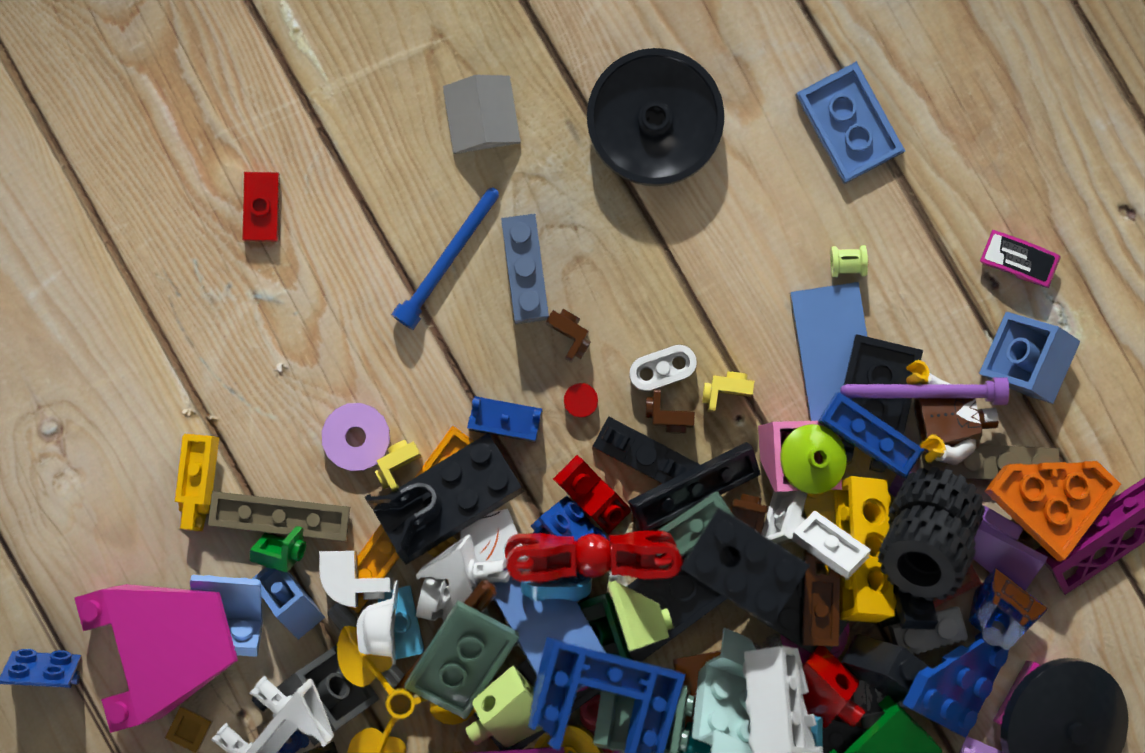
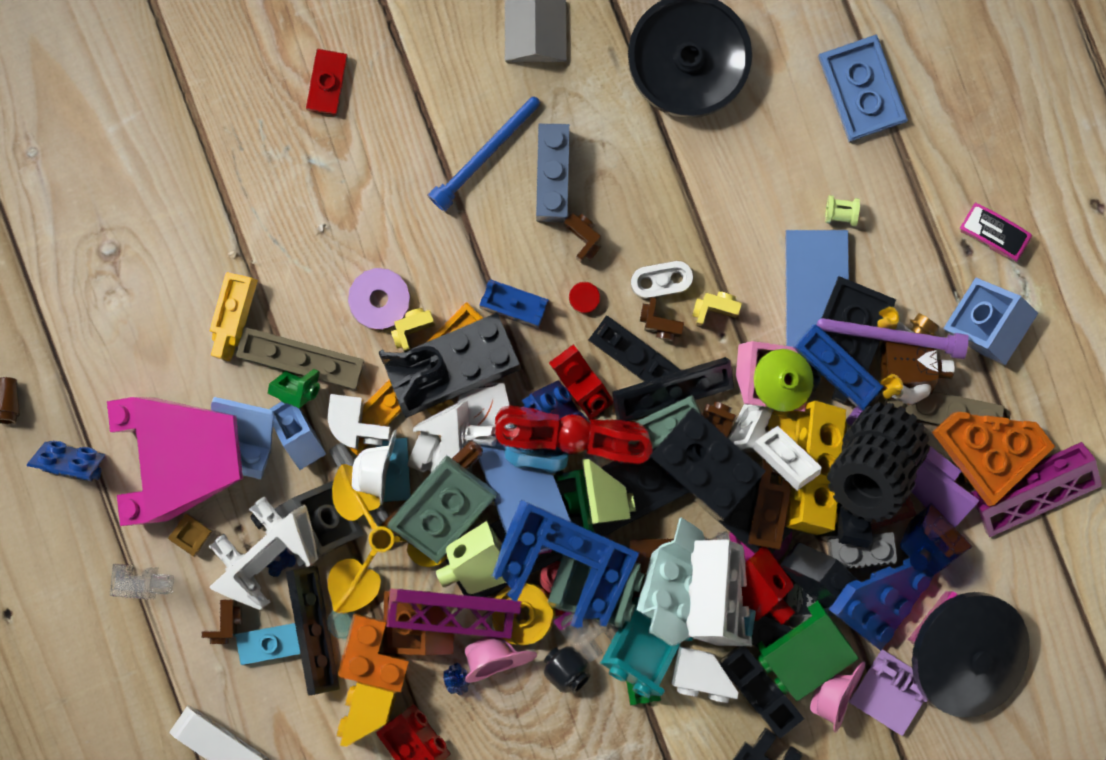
camera: 10 degrees right, 0 degrees up
none -> pearl gold plate [910,313,939,336]

